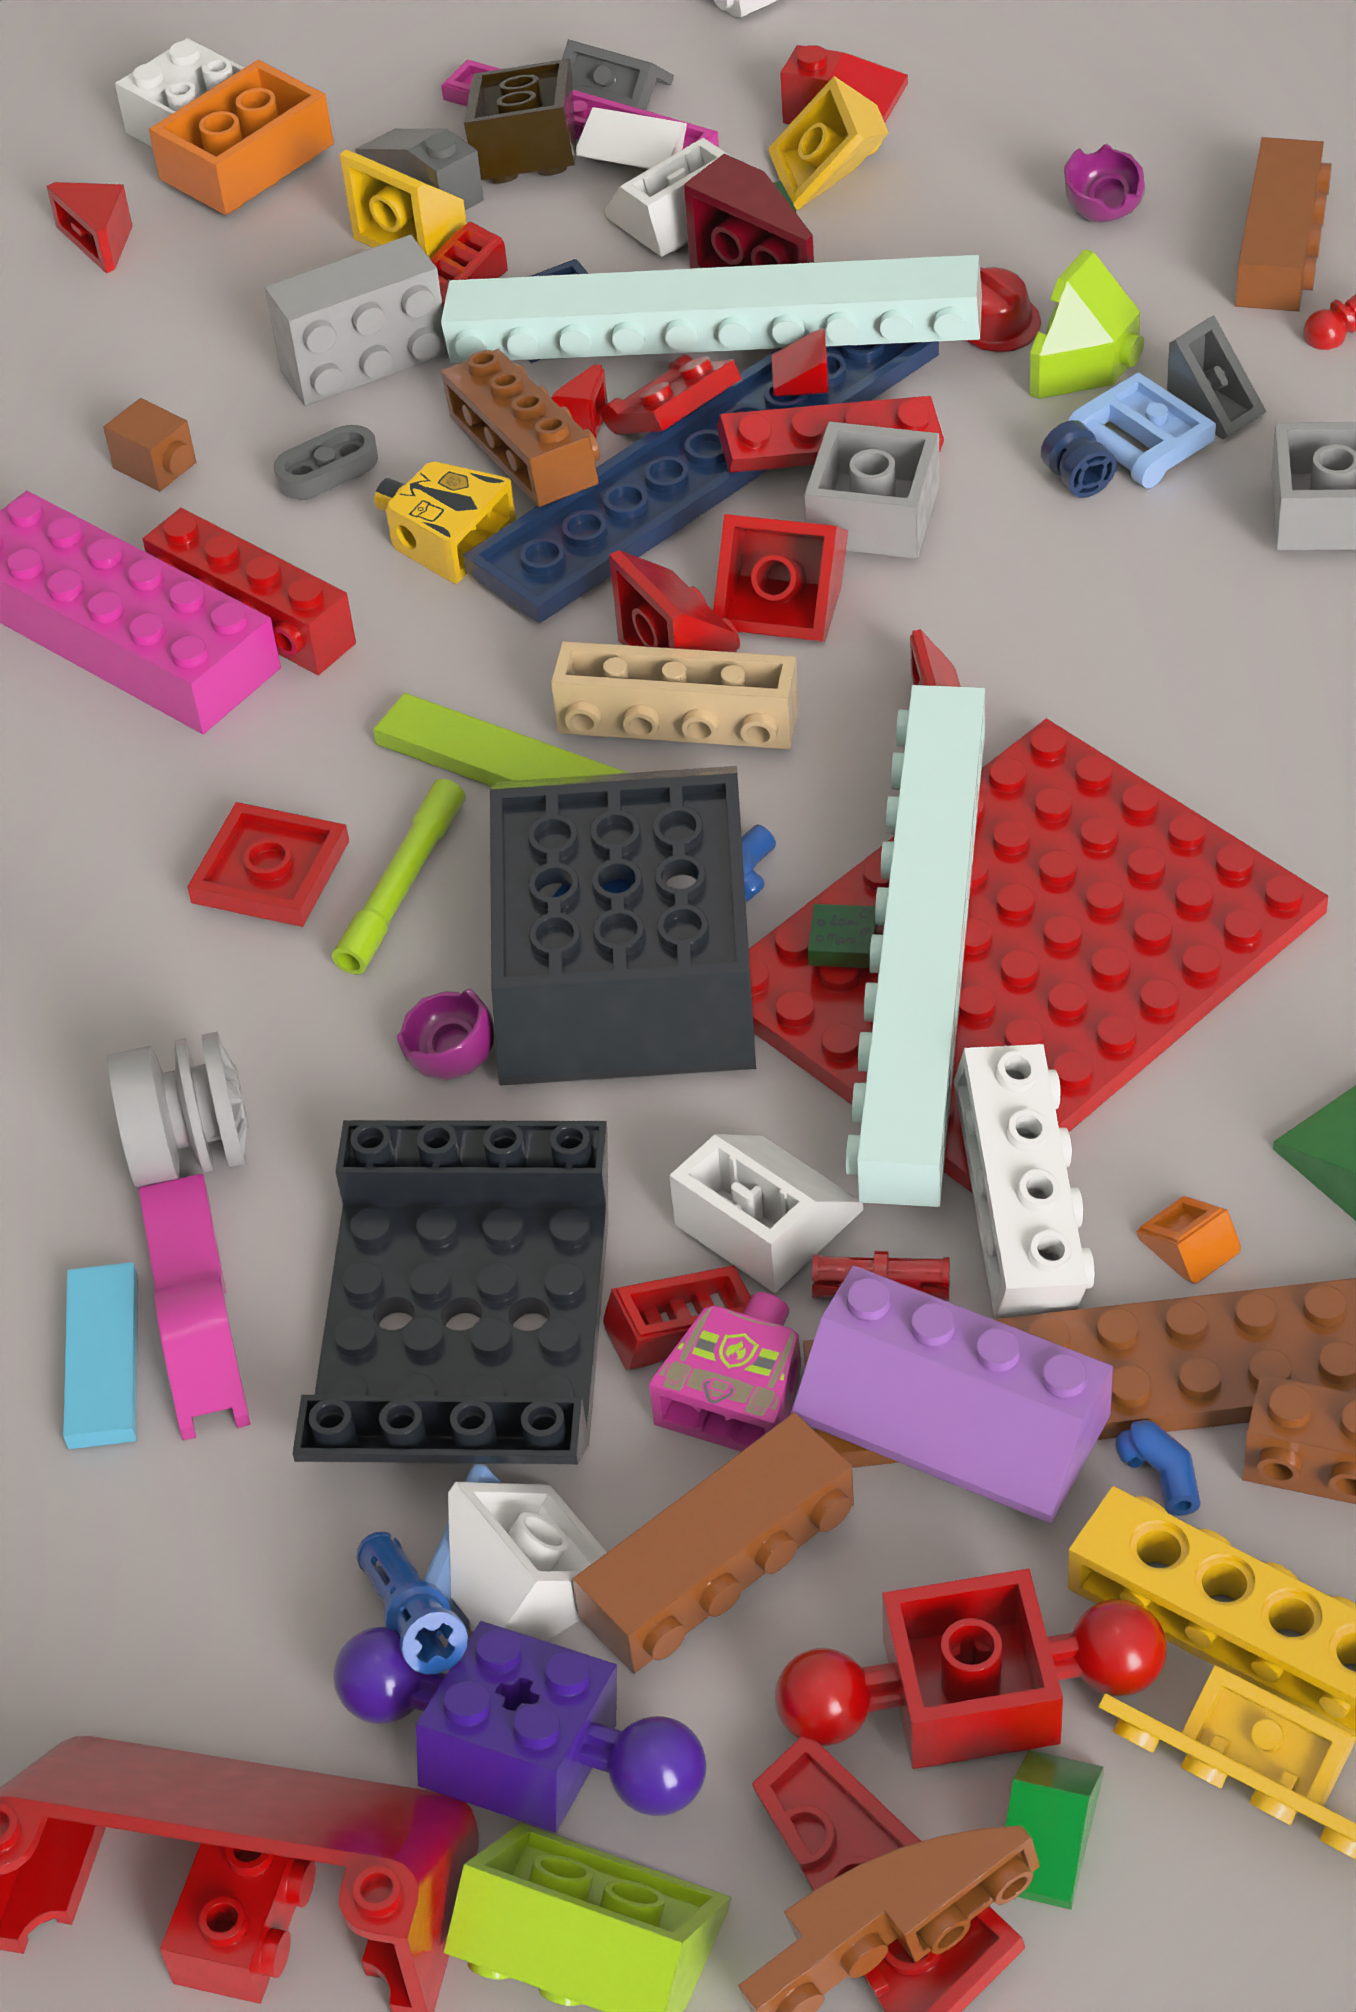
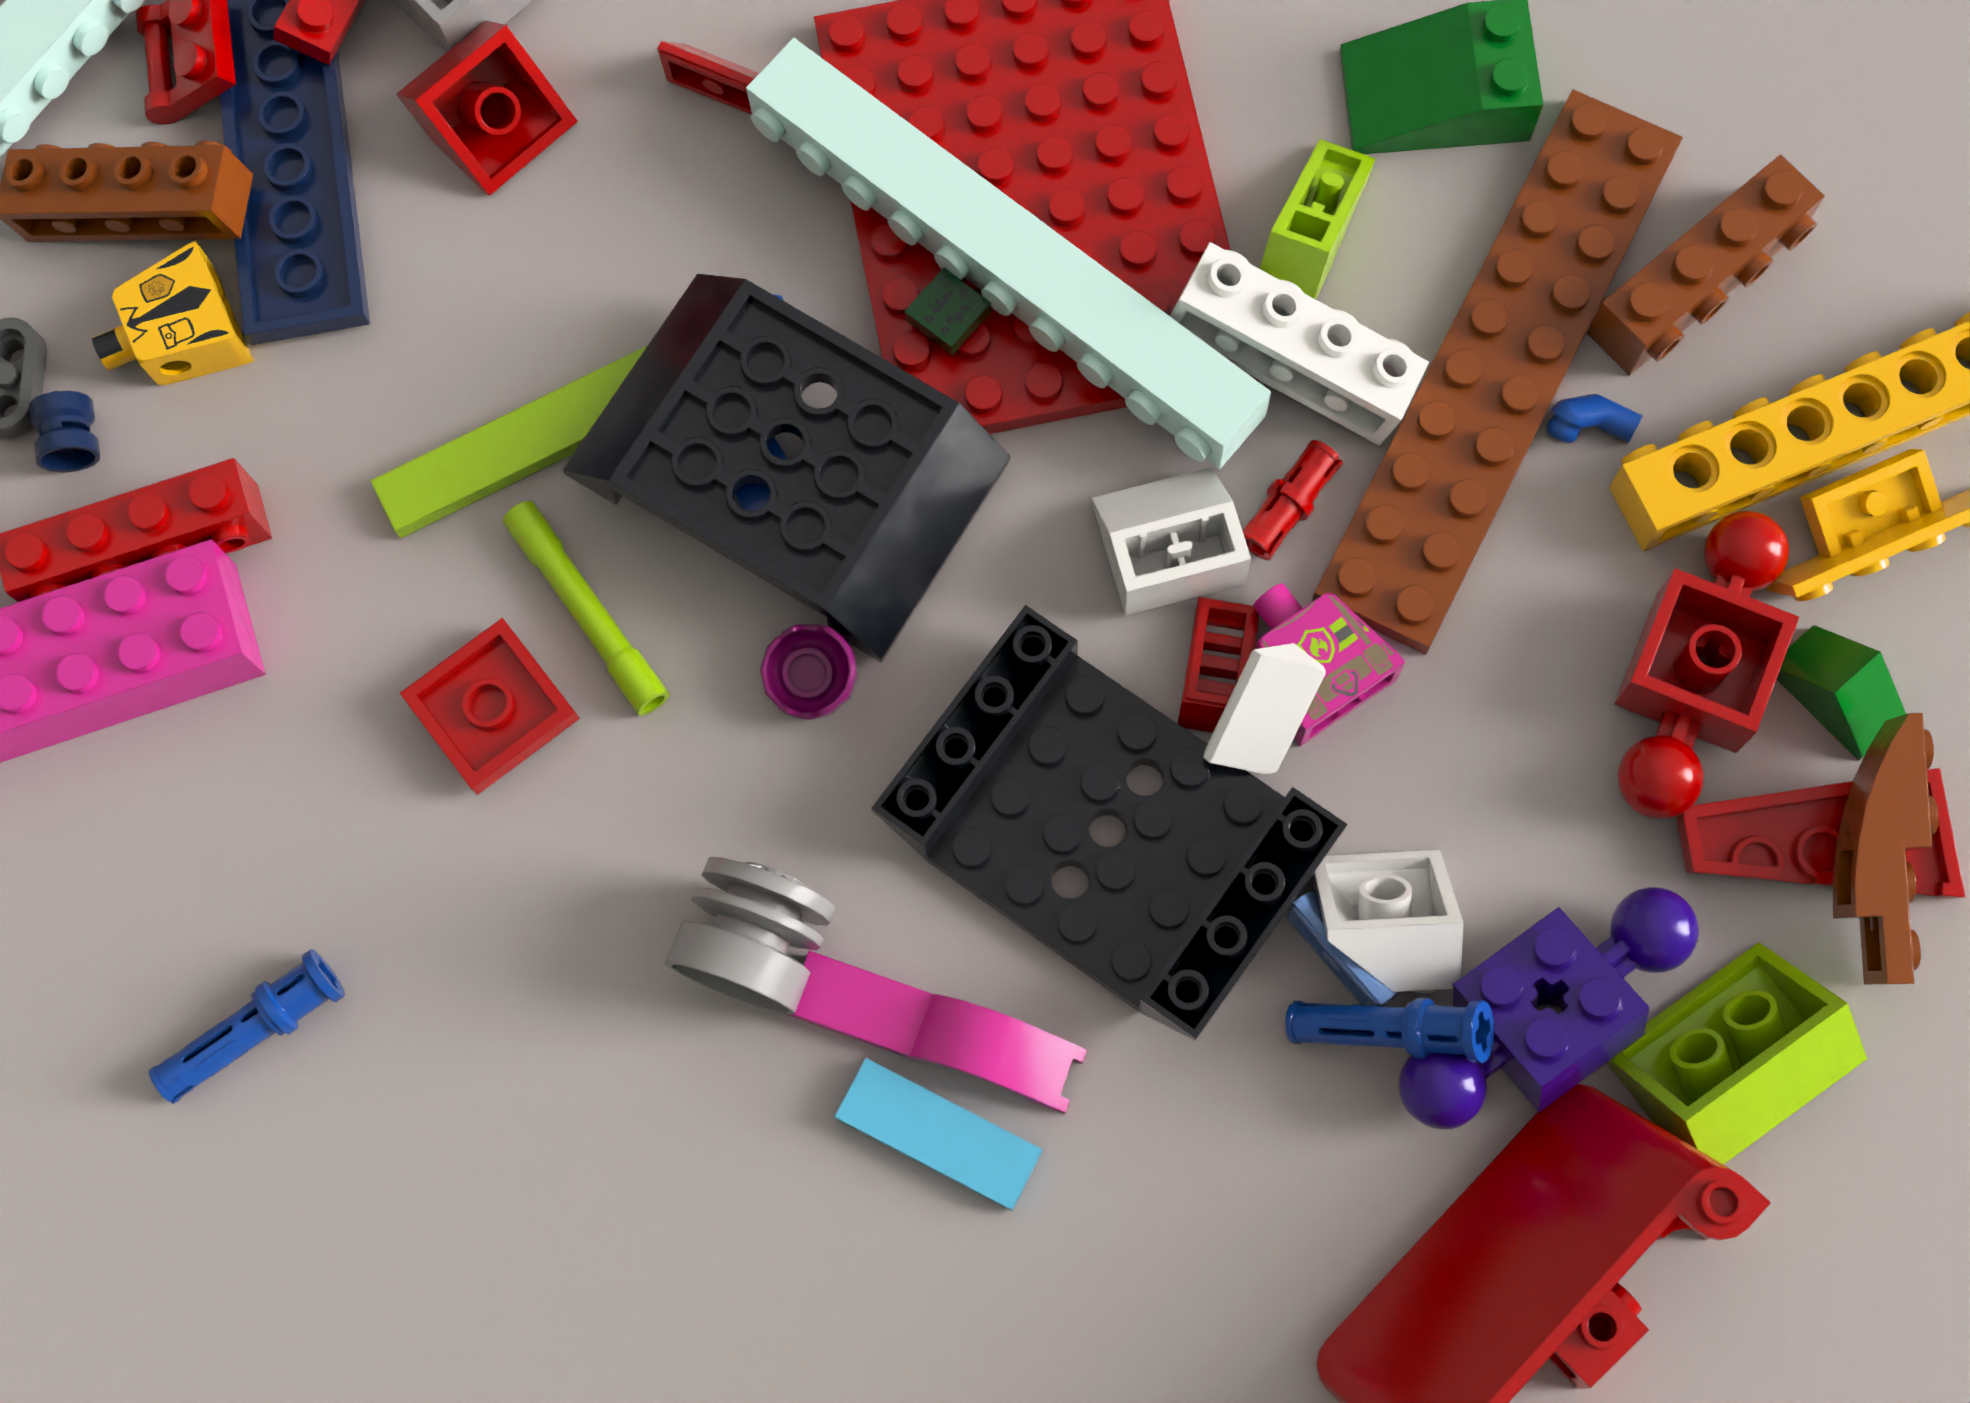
camera: 55 degrees left, 25 degrees up
red slope [551,364,608,438] -> none
tan brick [551,641,799,749] -> none
dark orange brick [572,1412,854,1674] -> none
red slope [609,550,740,652] -> none
medium lavender slope [792,1265,1113,1524] -> none
orange slope [1136,1196,1241,1284] -> none
none -> dark blue wheel [29,391,100,472]
none -> white slope [1203,643,1326,774]
none -> lime slope [1259,139,1376,300]

